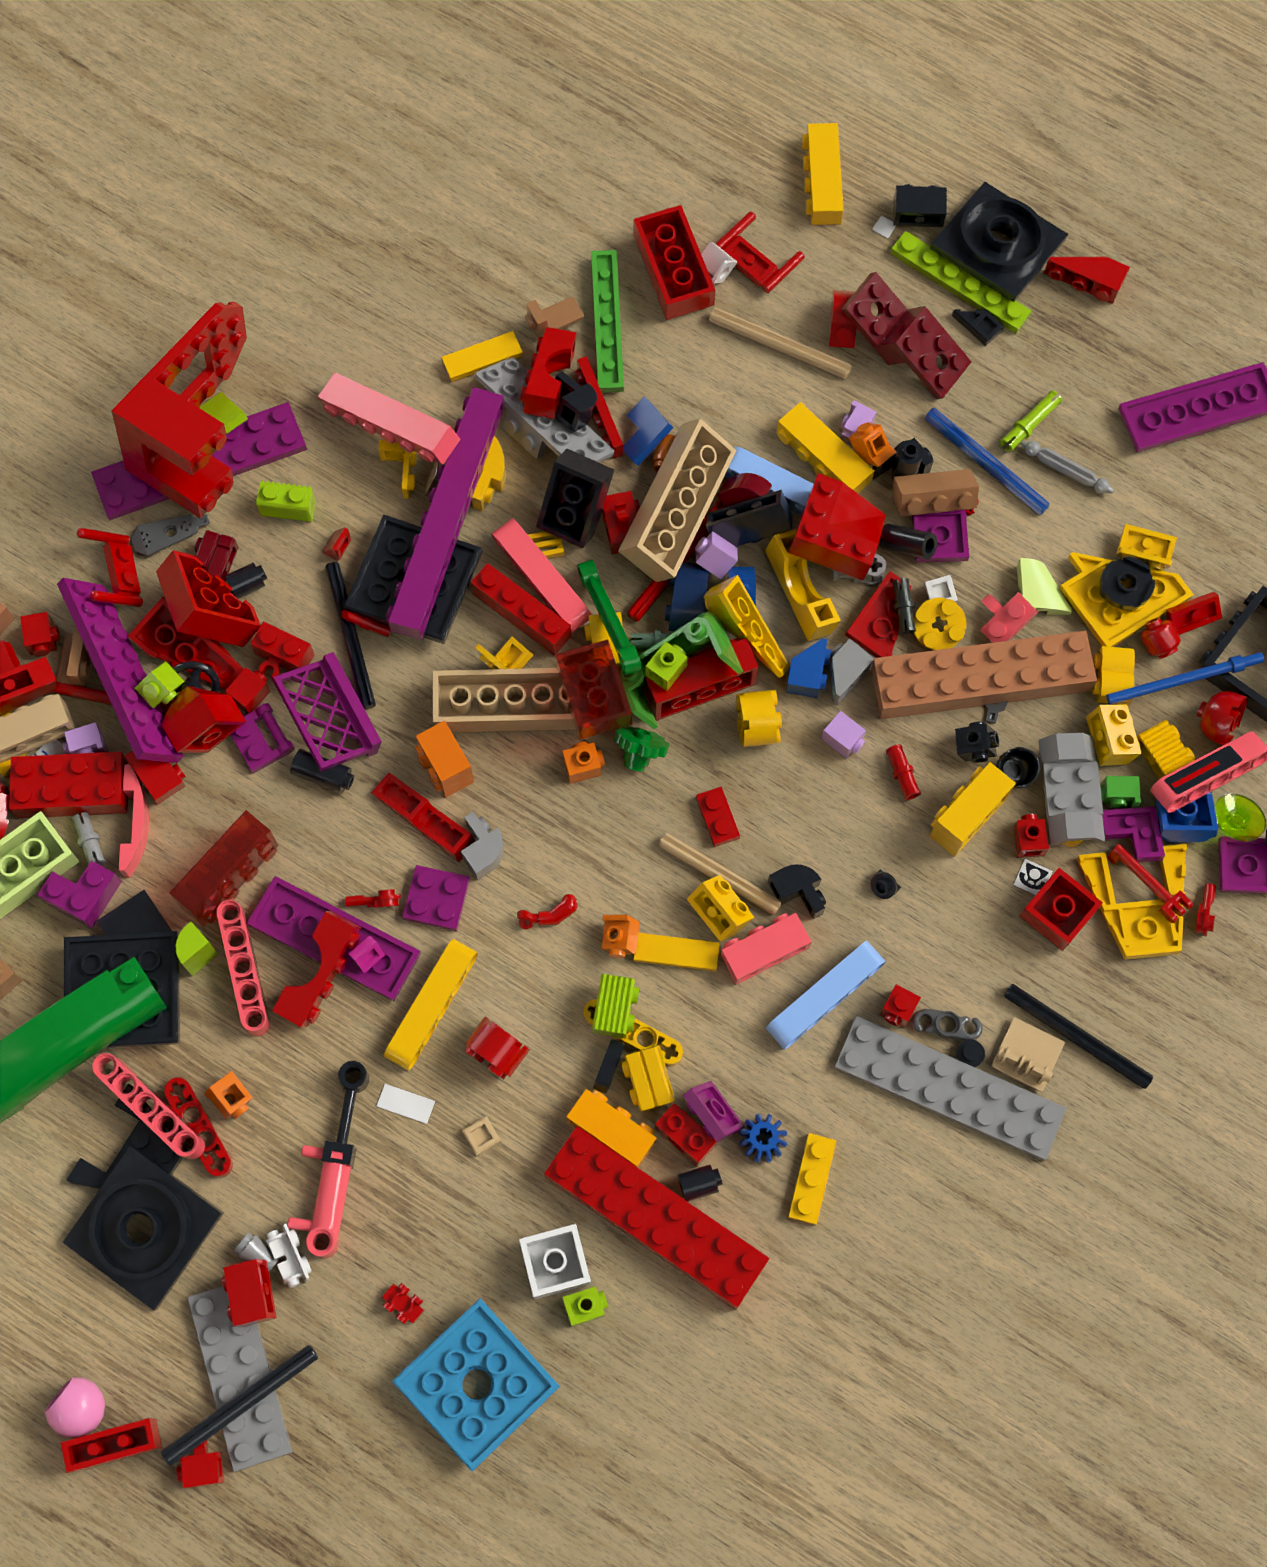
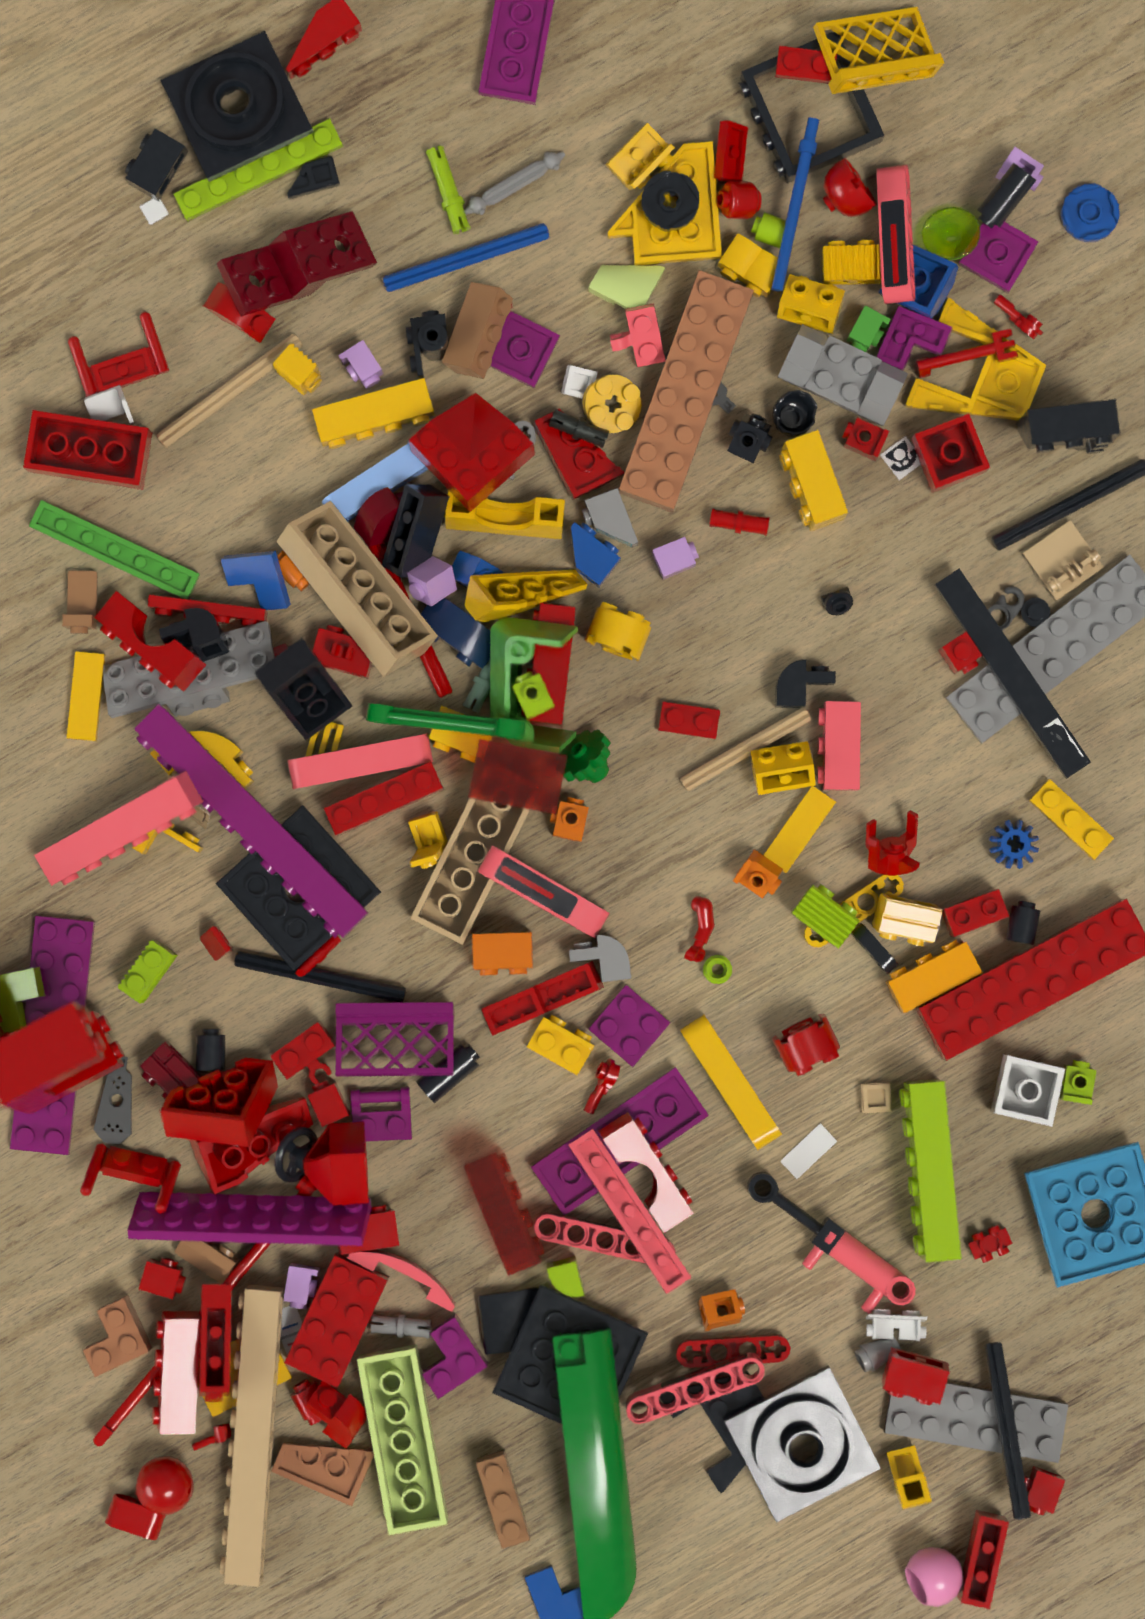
camera: 60 degrees left, 15 degrees up
lime brick [135,662,185,708] -> none
dark pink plate [349,935,385,974] -> none
magenta plate [683,1081,745,1142] -> none
light blue beam [765,941,886,1050] -> none
yellow brick [802,123,843,225] -> none
orange window [849,422,896,467] -> none
black brick [879,523,937,559] -> none
none -> yellow brick [273,344,322,396]
none -> beam [477,846,610,939]
none -> yellow bracket [527,1014,595,1076]
none -> coral plate [568,1129,692,1294]
none -> lime plate [703,955,732,984]
none -> lime brick [751,212,786,249]
none -> red piece [865,810,920,876]
none -> yellow brick [886,1445,932,1510]
none -> lime brick [899,1079,961,1263]
none -> black tile [934,568,1091,779]
none -> black slope [1016,399,1120,454]

